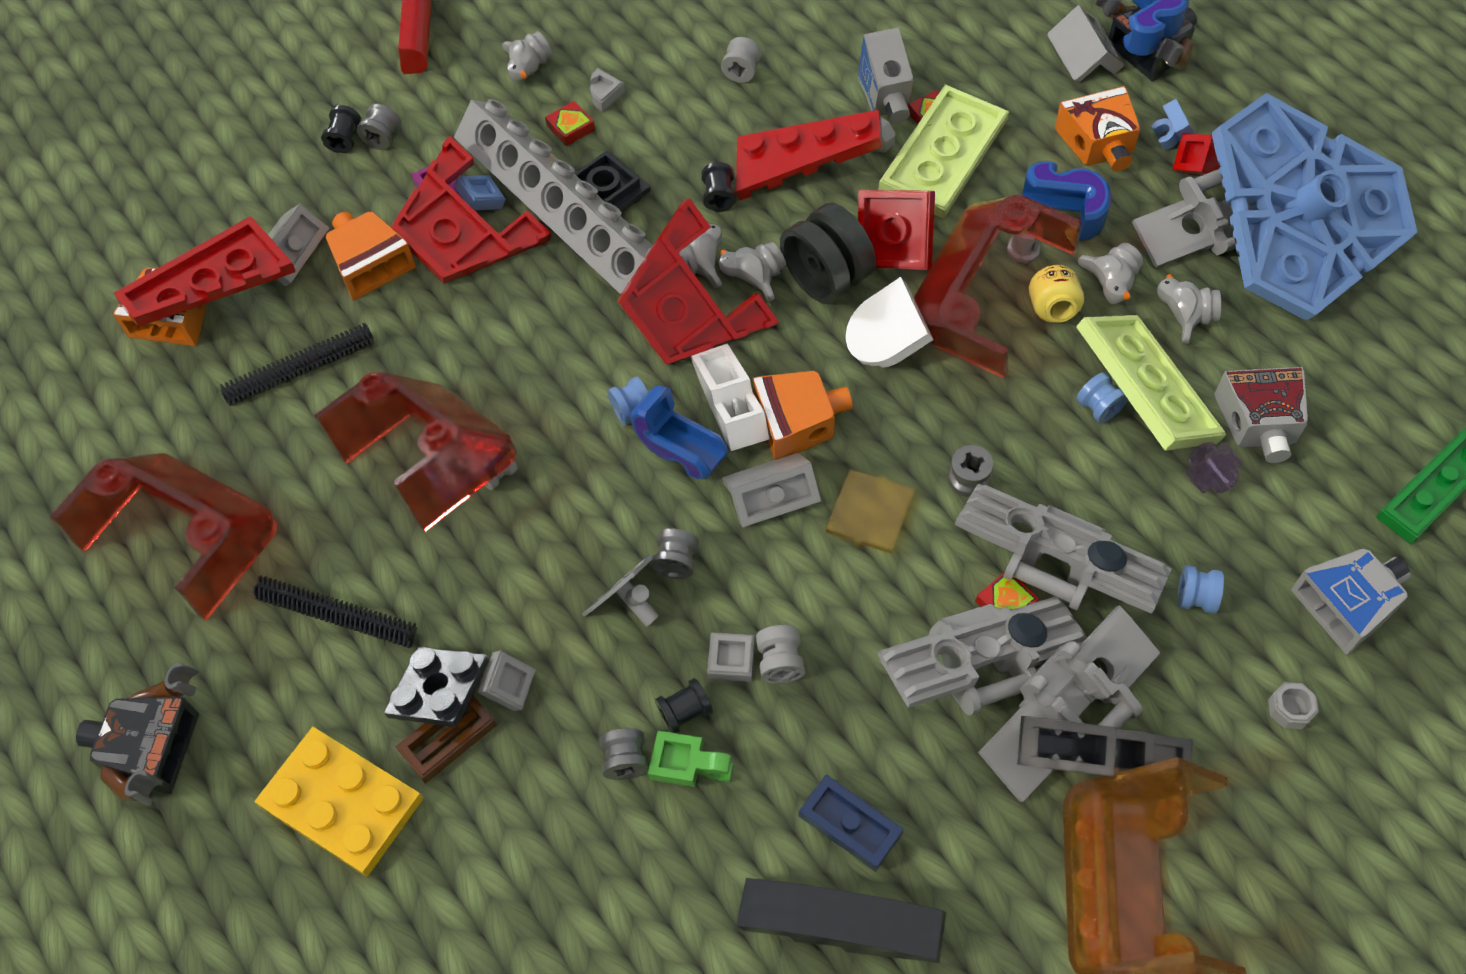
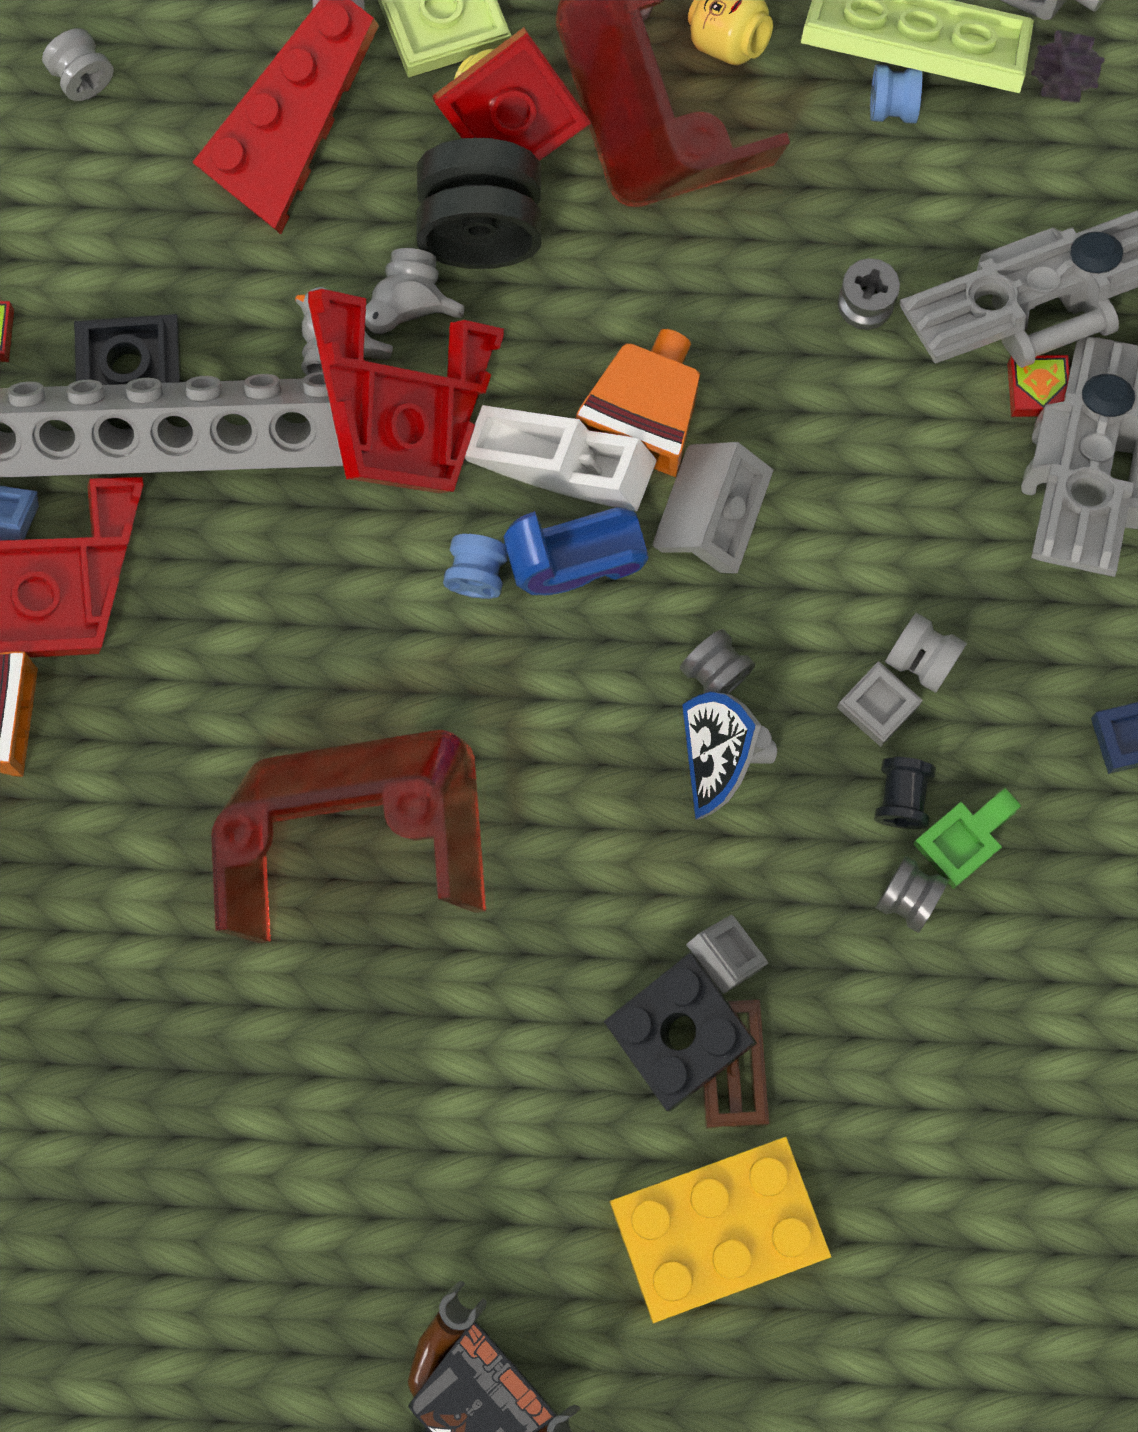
camera: 55 degrees left, 15 degrees up
clear red windscreen [49,453,277,621] -> none
black axle [220,323,374,406] -> none
black axle [253,575,418,648] -> none
black bush [701,162,736,212] -> none
clear yellow piece [826,469,915,554] -> none
white tile [846,277,934,368] -> none

